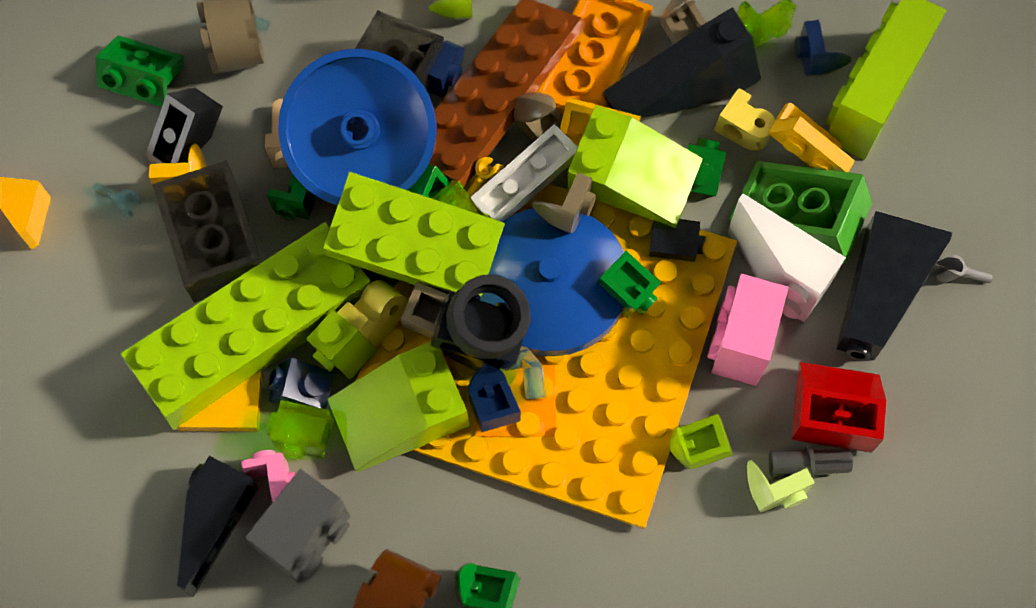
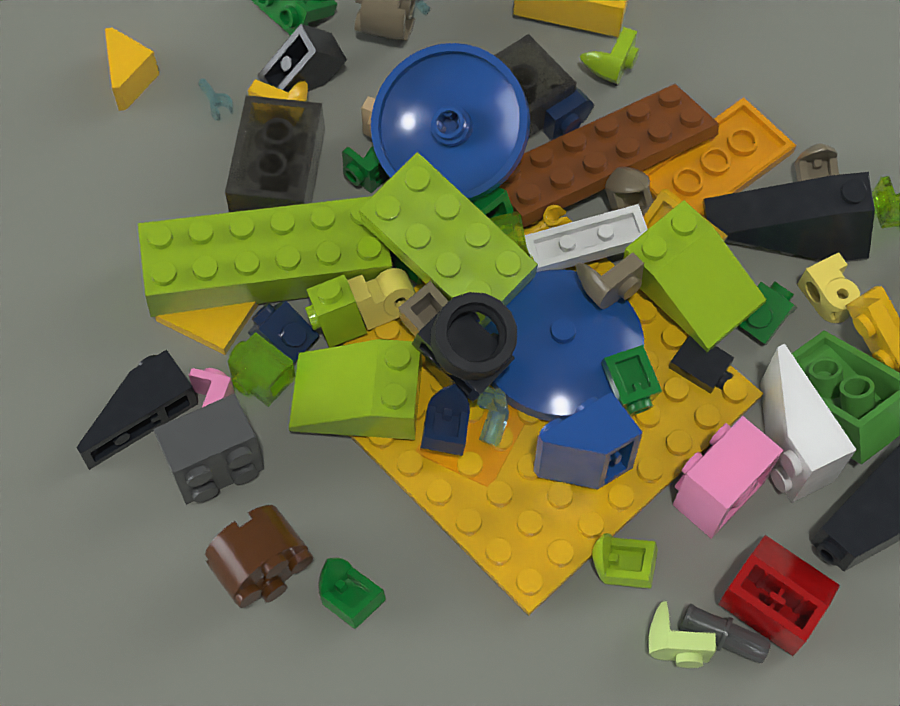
camera: 25 degrees right, 5 degrees down
none -> blue slope [533,392,643,489]

